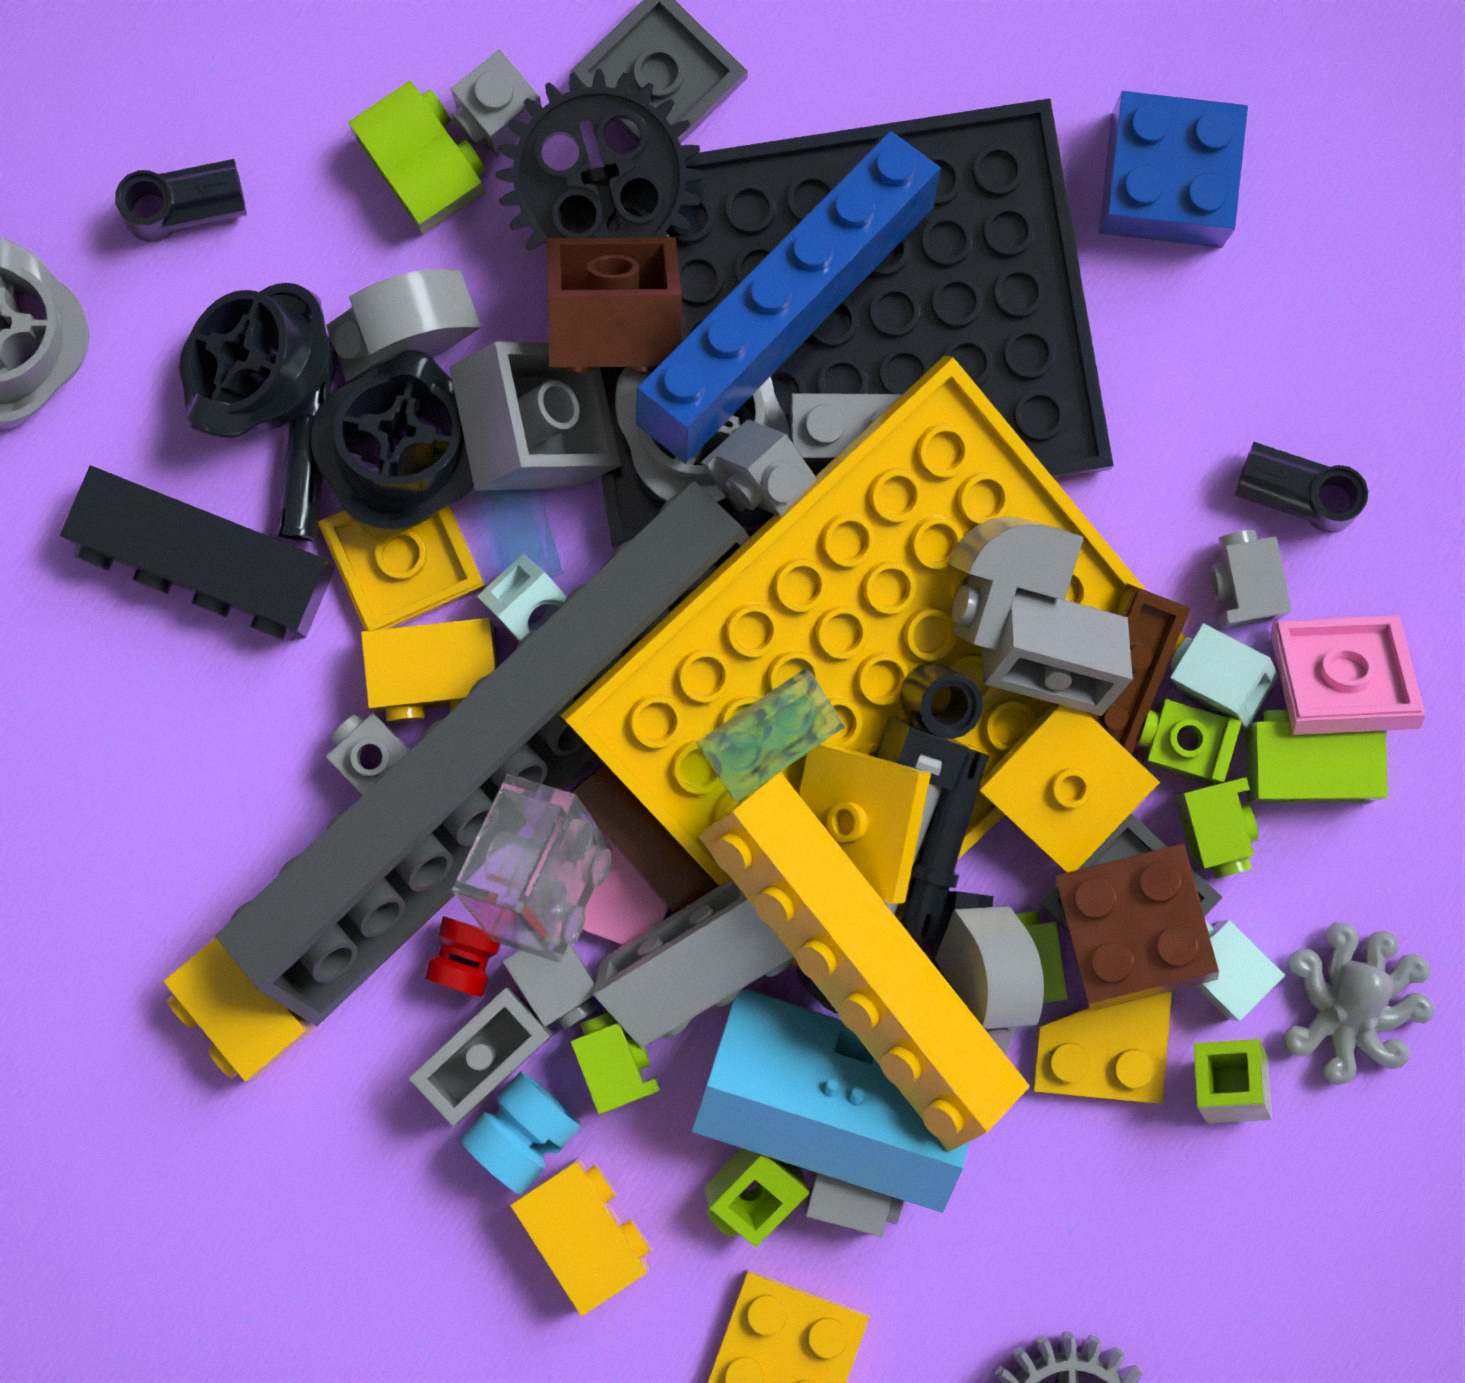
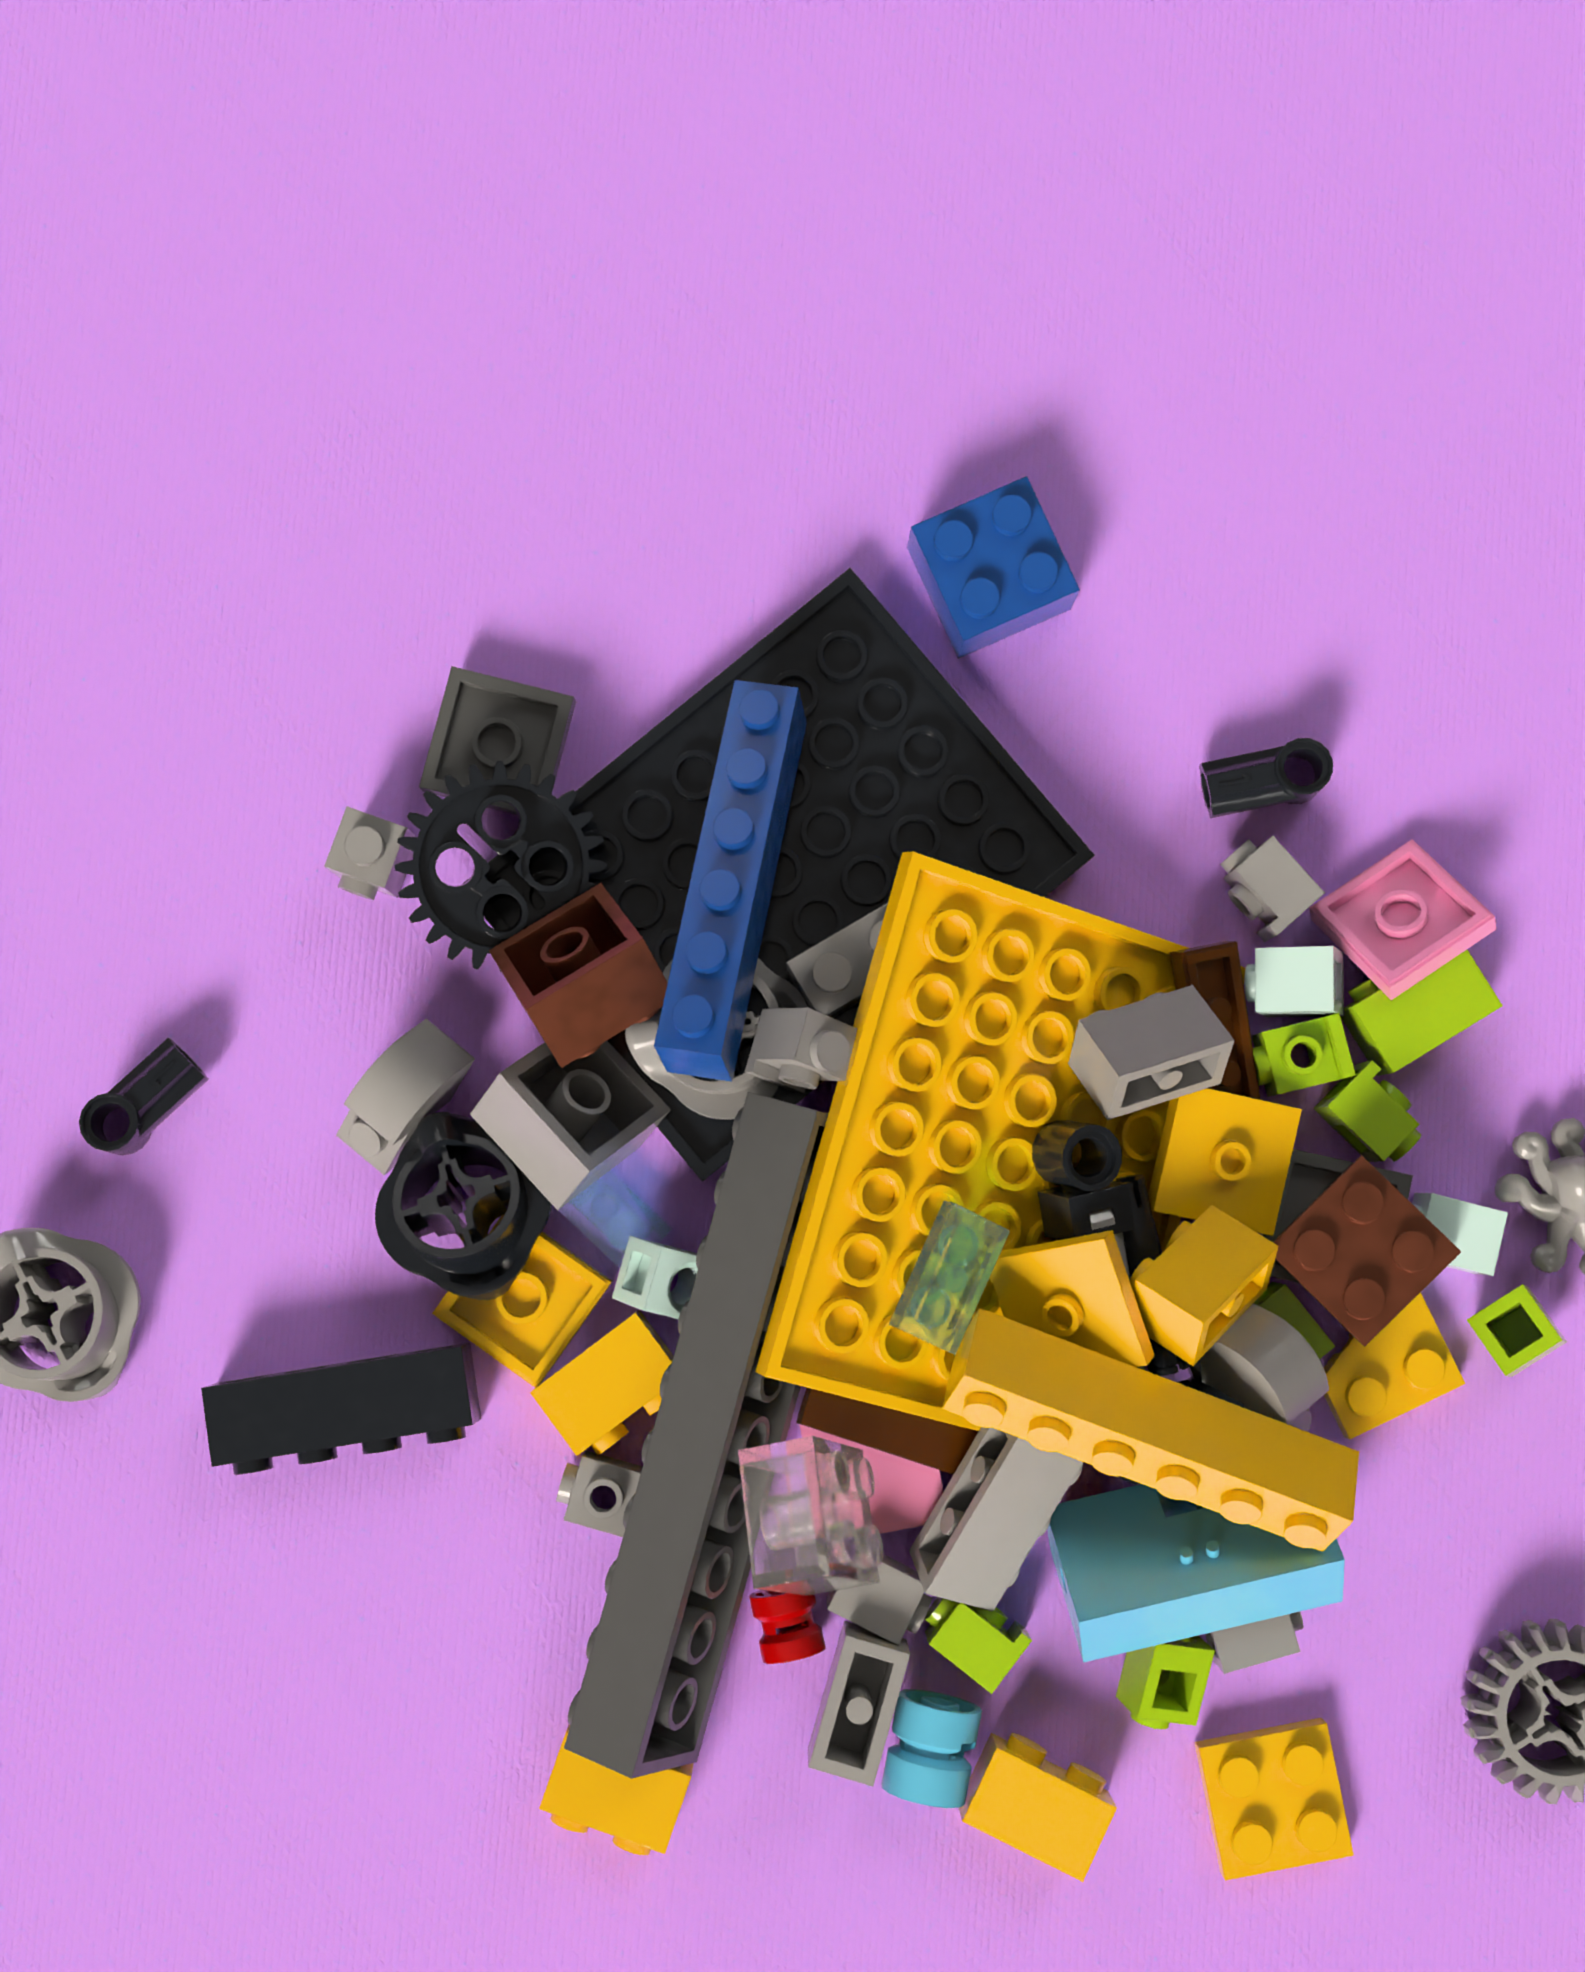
camera: 30 degrees left, 0 degrees up
black piece [179,283,331,440] -> none
black pin [277,350,337,541] -> none
lime brick [348,80,487,234] -> none
light grey brick [948,516,1084,651] -> none
none -> yellow brick [1130,1205,1279,1366]

